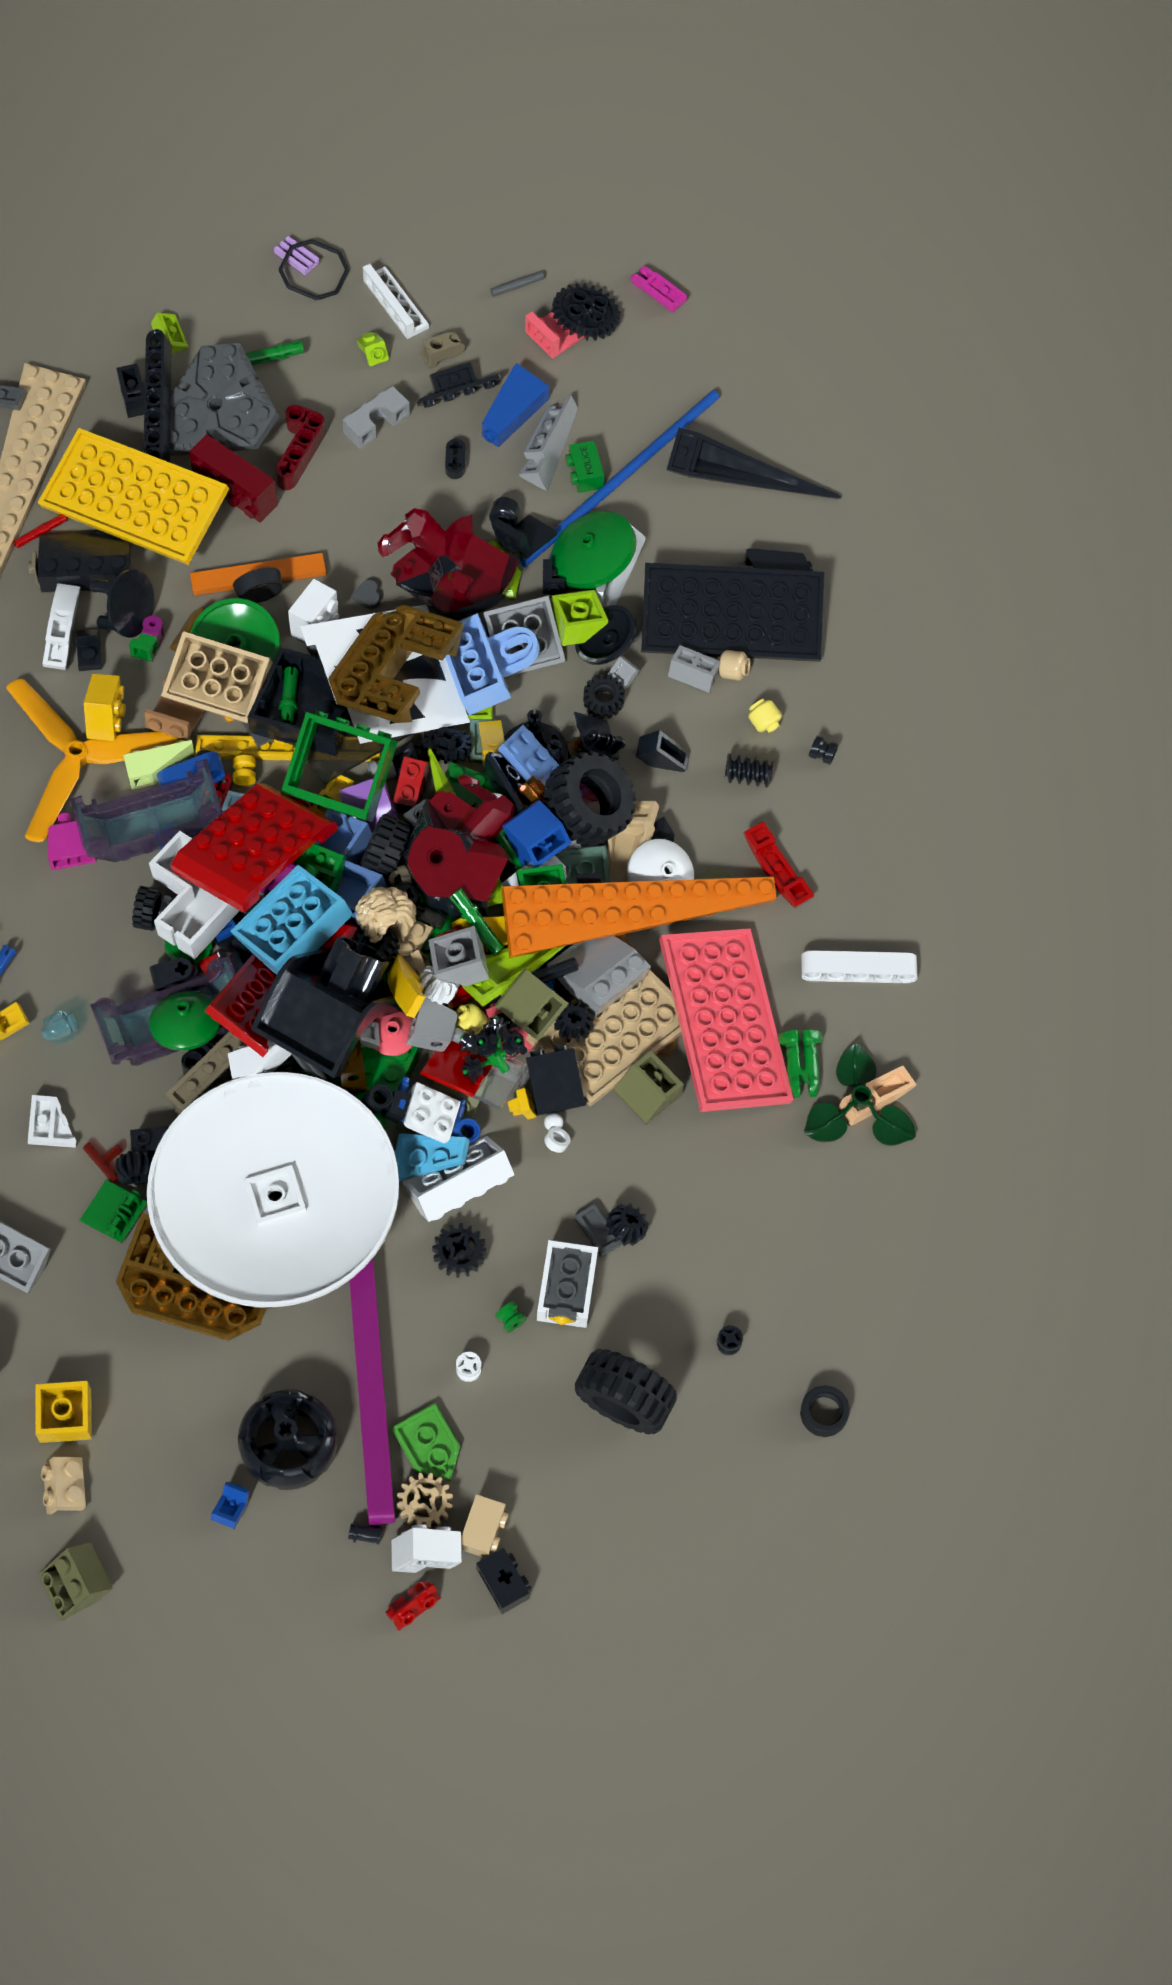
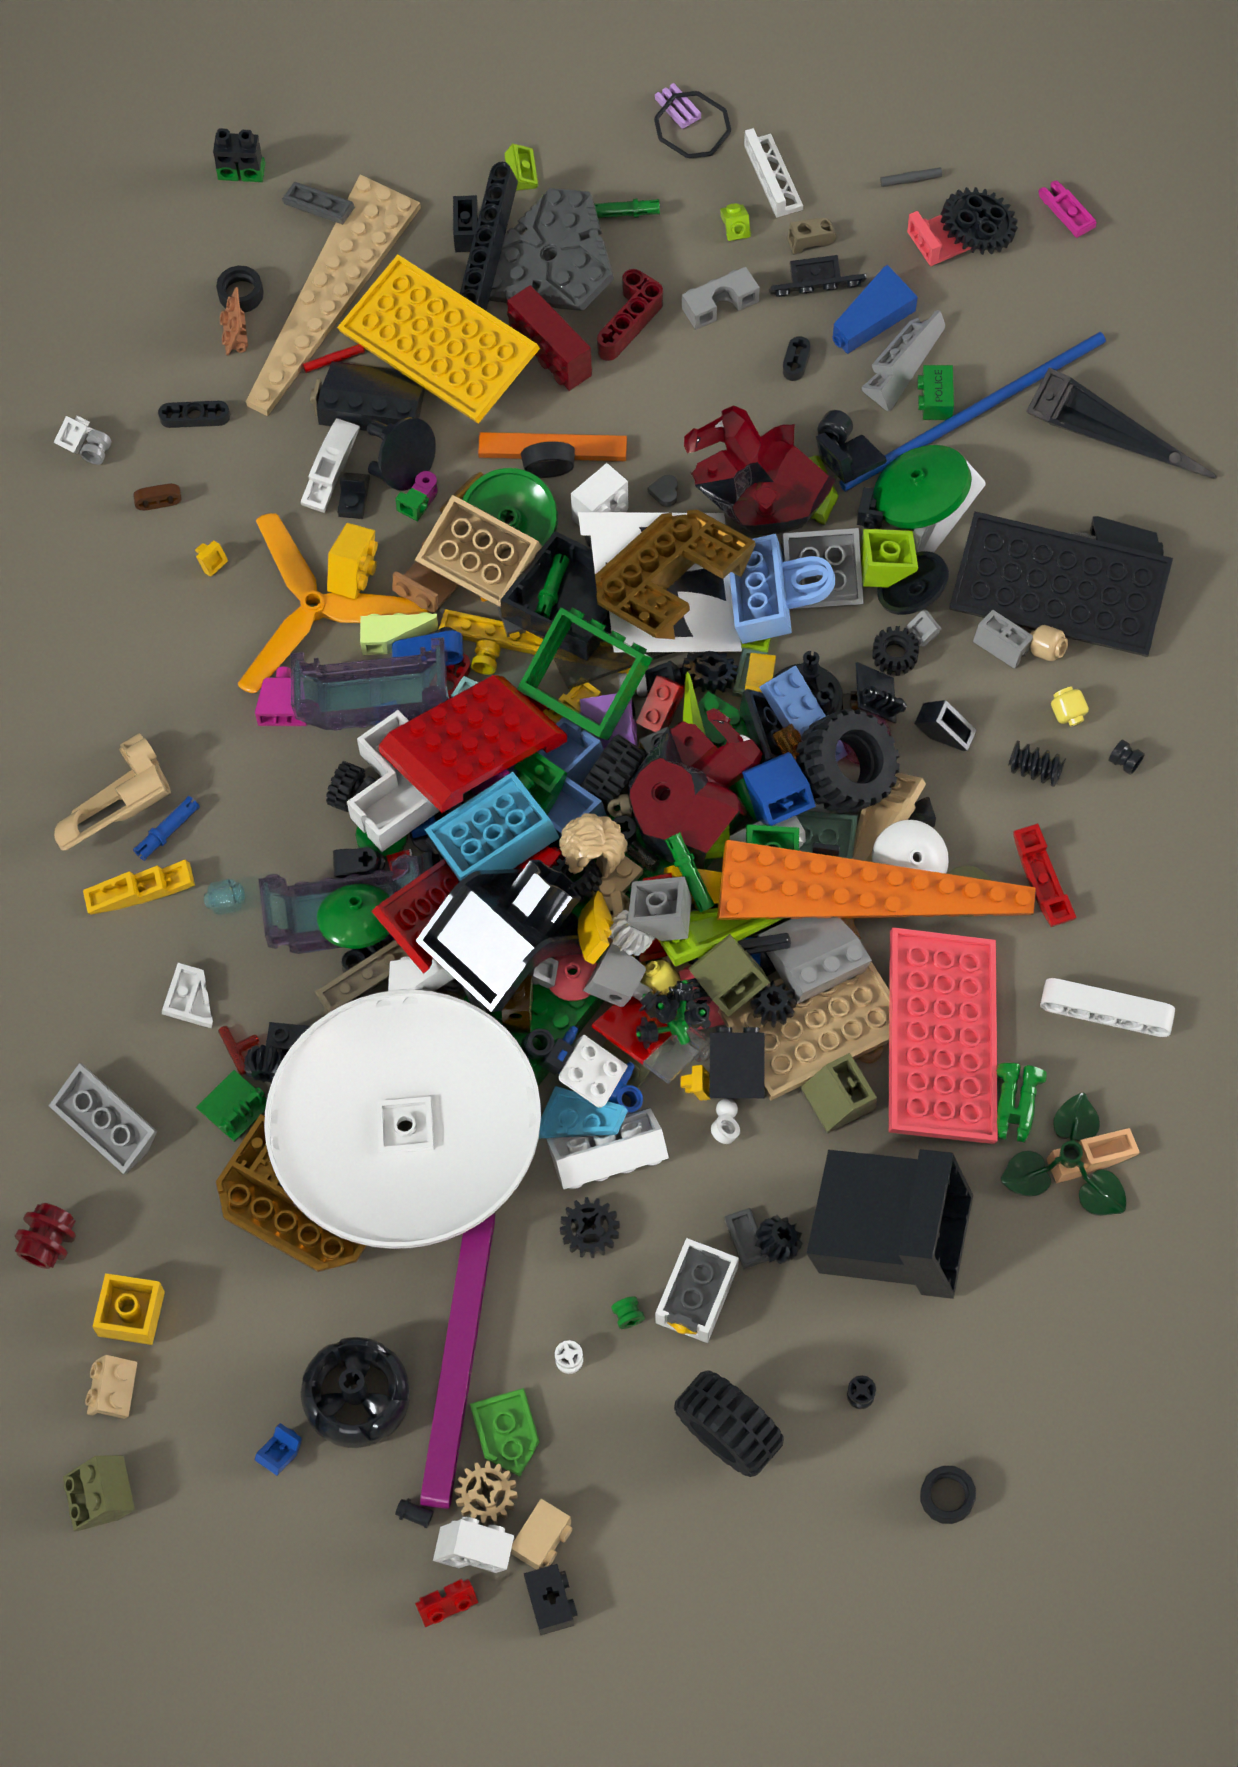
camera: 20 degrees right, 0 degrees up
none -> black piece [806,1149,973,1299]

